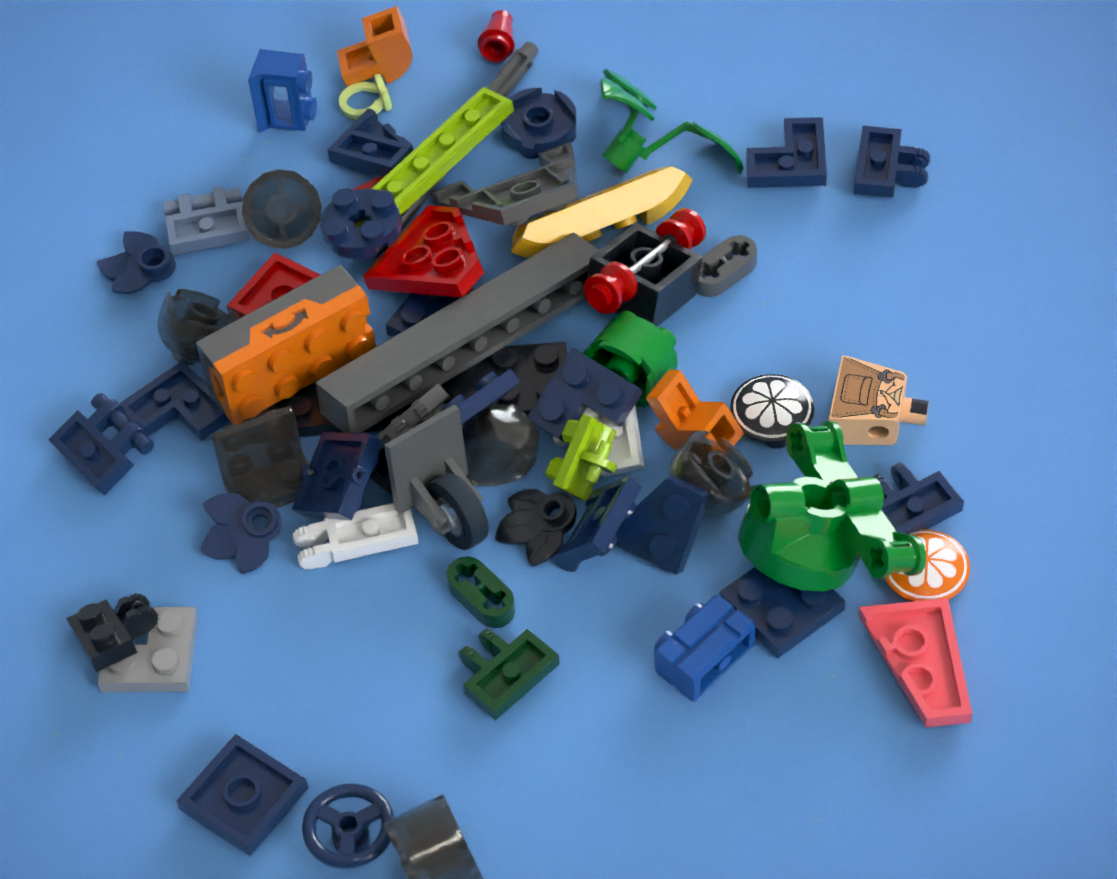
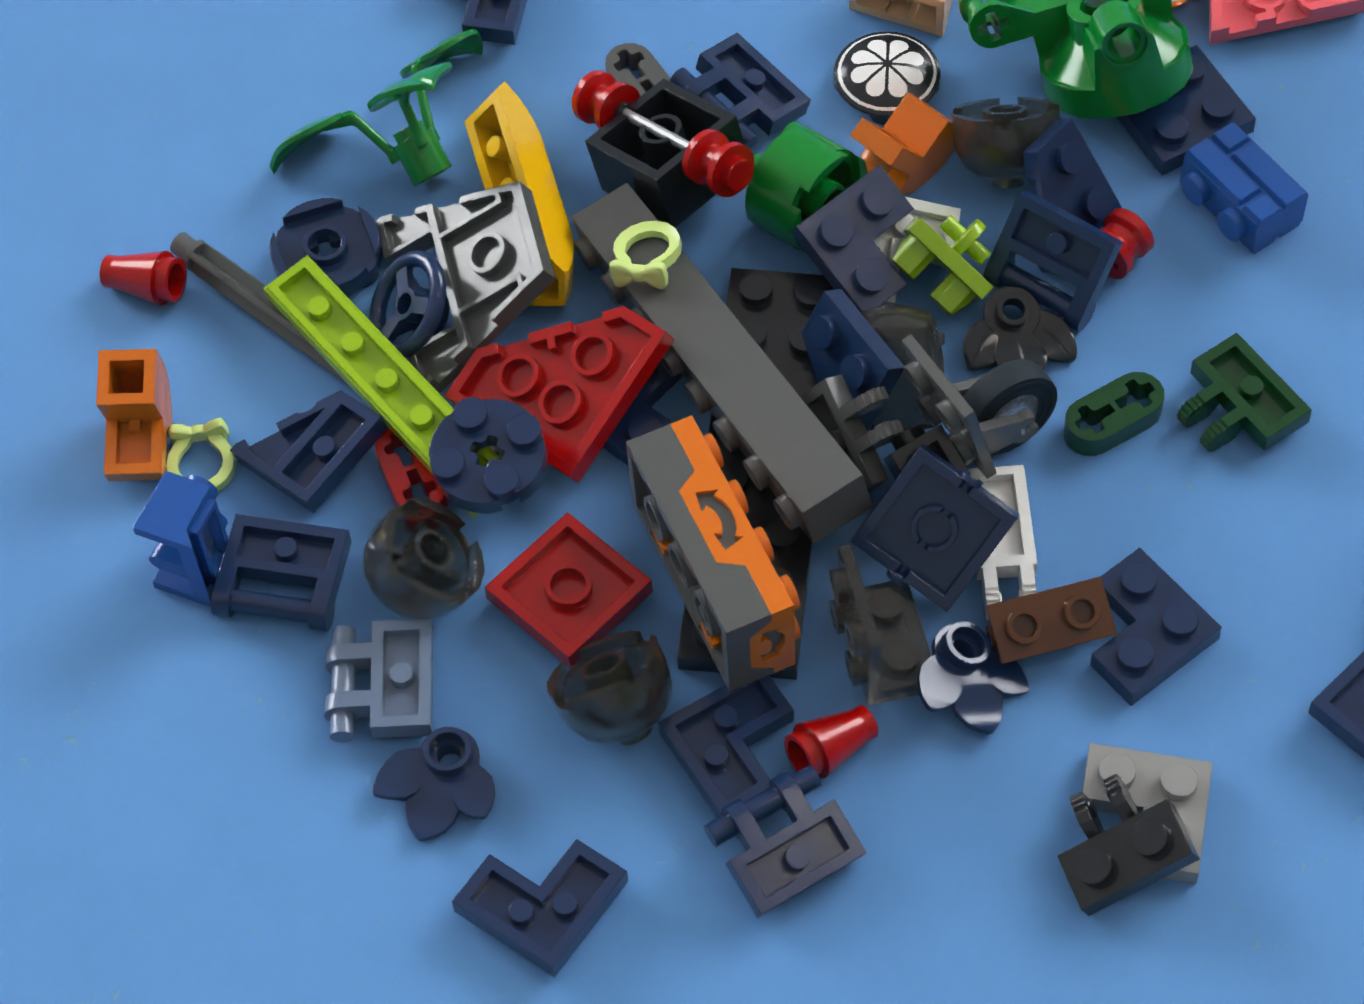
camera: 80 degrees left, 5 degrees up
none -> dark blue plate [211,514,352,632]
none -> dark blue piece [369,250,450,358]
none -> dark blue plate [452,839,628,977]
none -> yellowish green piece [609,221,682,290]
none -> dark blue plate [670,33,811,149]
none -> red cone [784,705,878,779]
none -> reddish brown hinge [985,576,1117,664]
none -> dark blue plate [1090,548,1222,706]
none -> red wheel [1100,208,1154,279]

